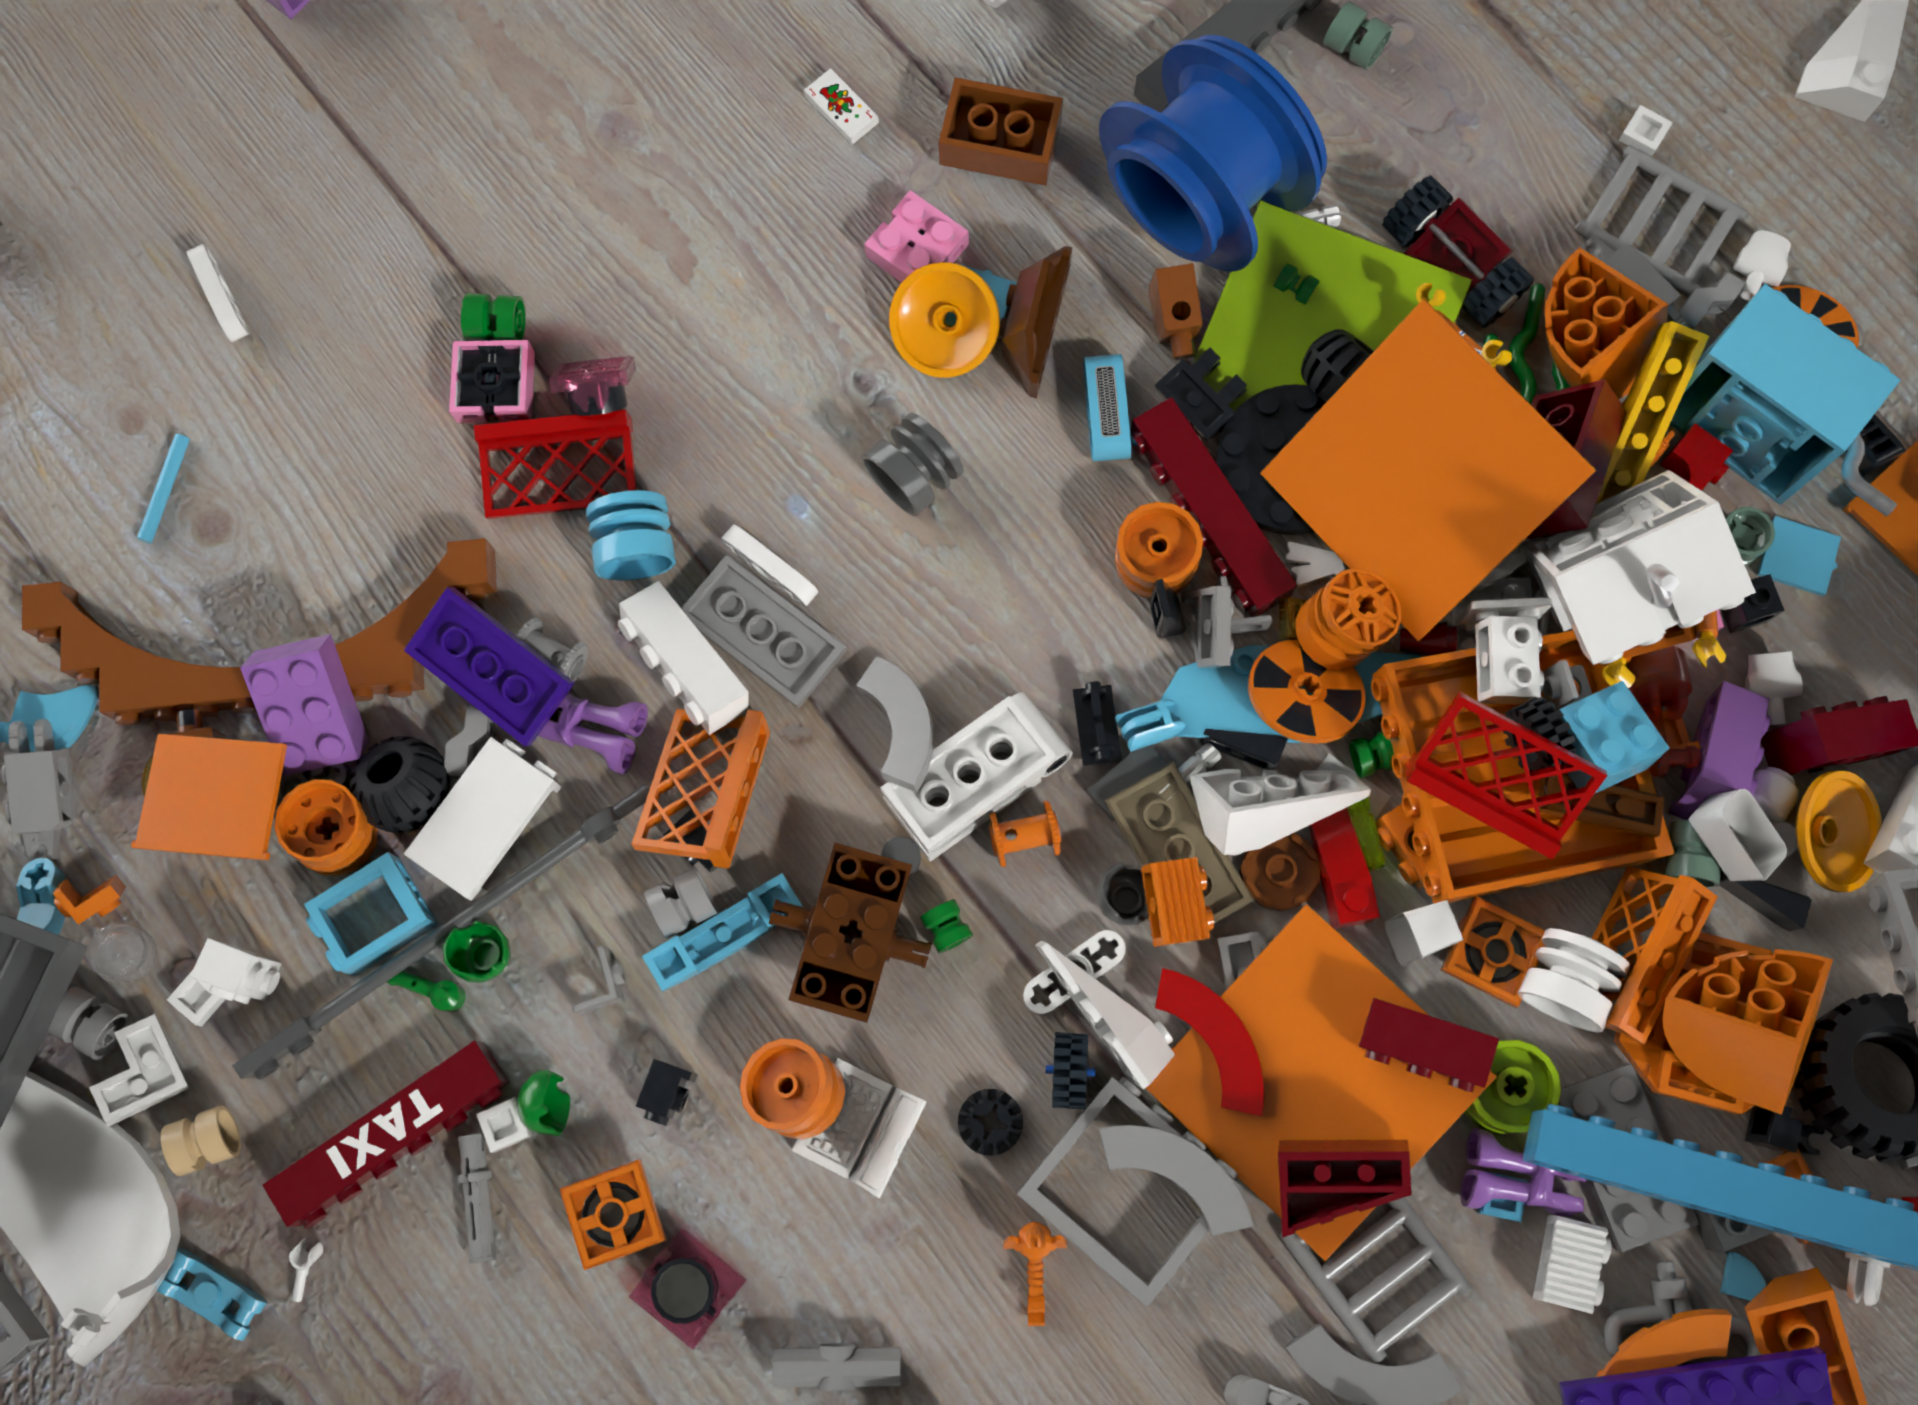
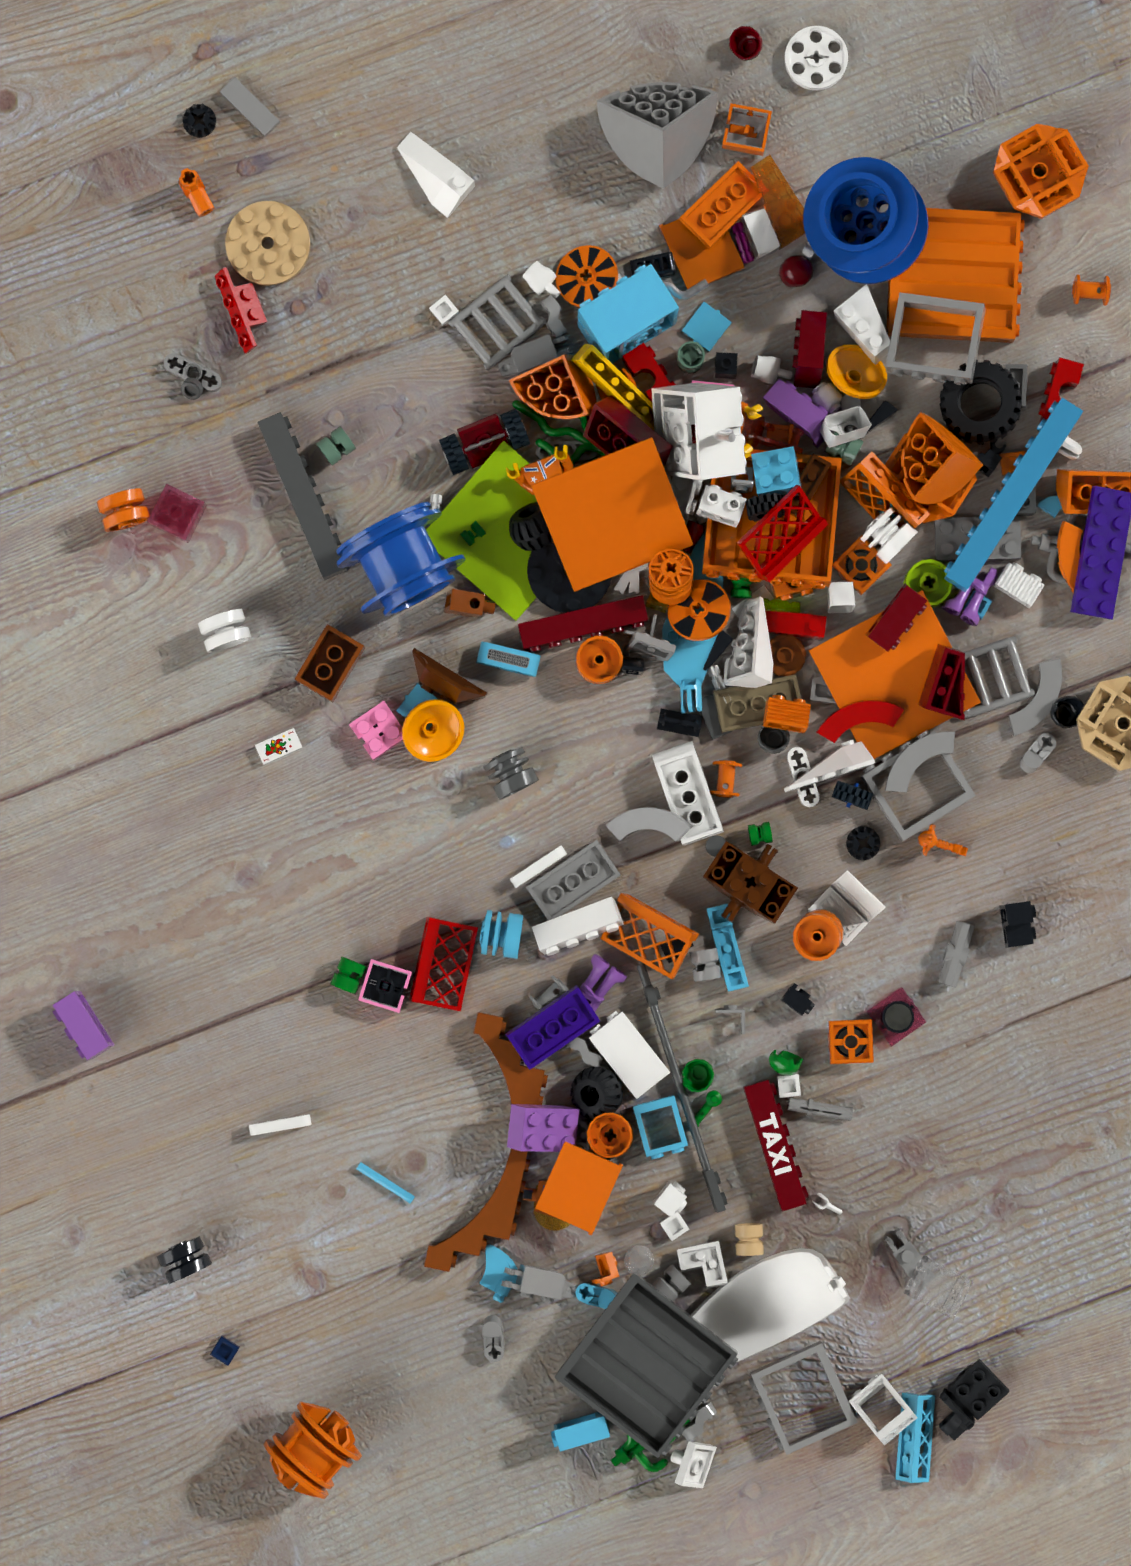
camera: 80 degrees left, 10 degrees up
medium azure plate [157,1248,267,1341] -> none
clear pink piece [549,355,636,416] -> none
black plate [1155,347,1247,441] -> none

